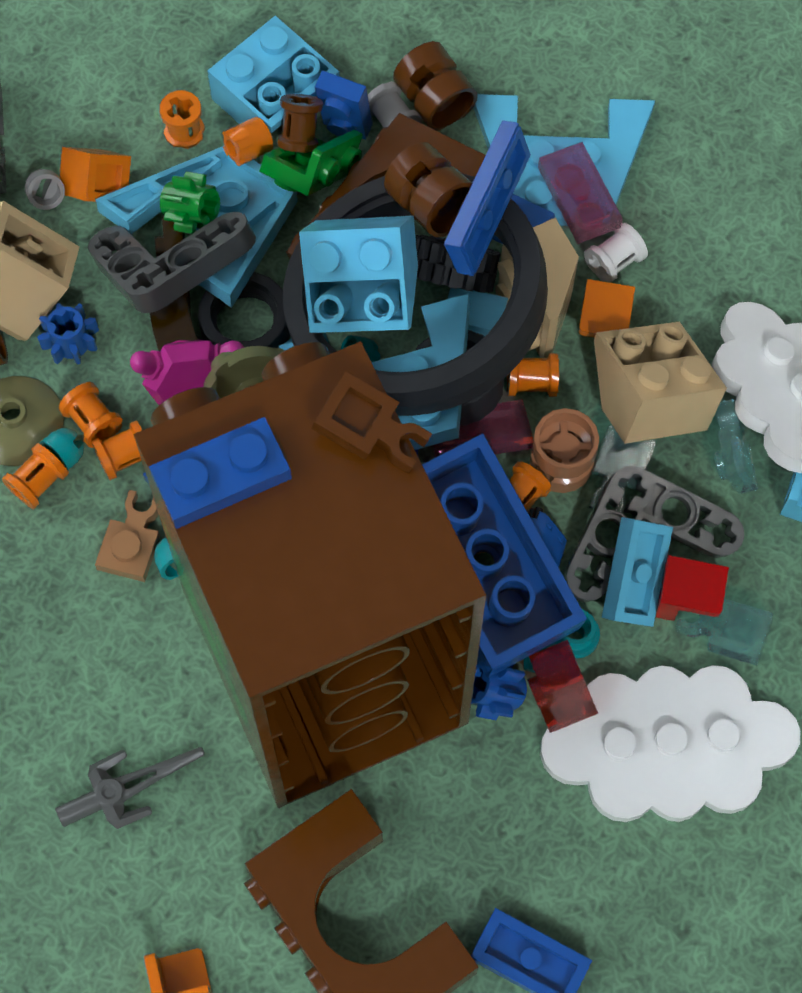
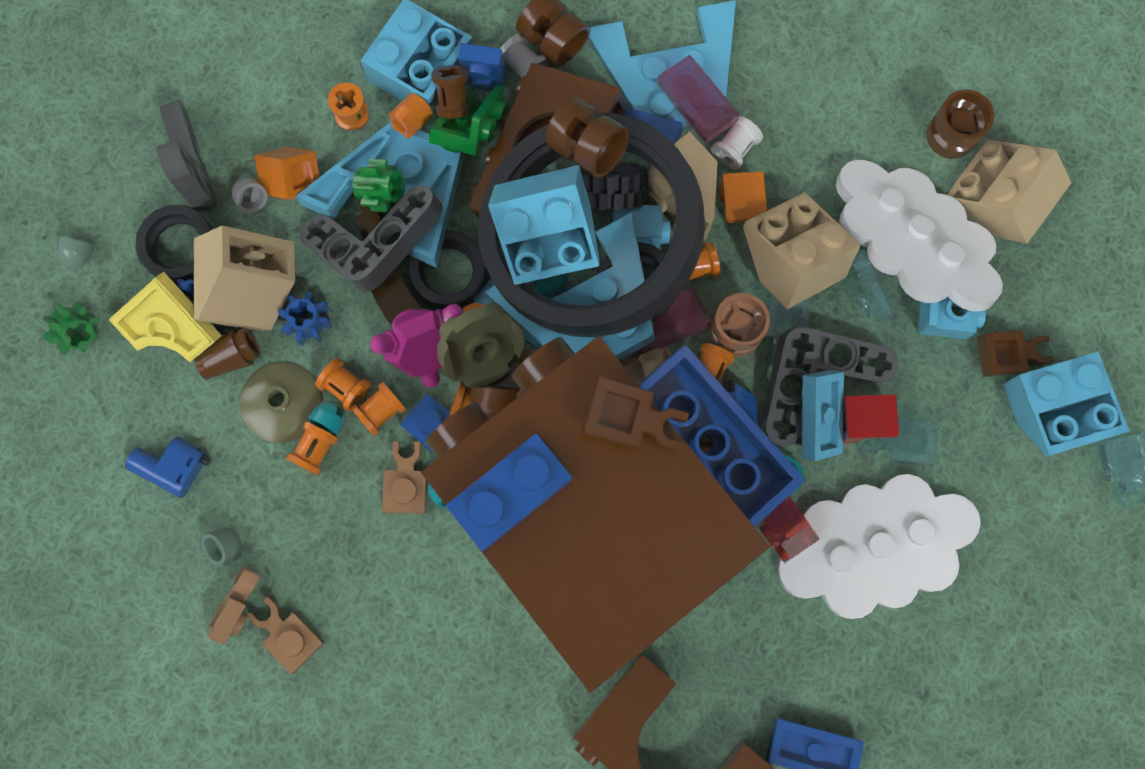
camera: 15 degrees left, 10 degrees up
dark grey piece [55,747,205,829] -> none
blue tile [444,120,531,276] -> none

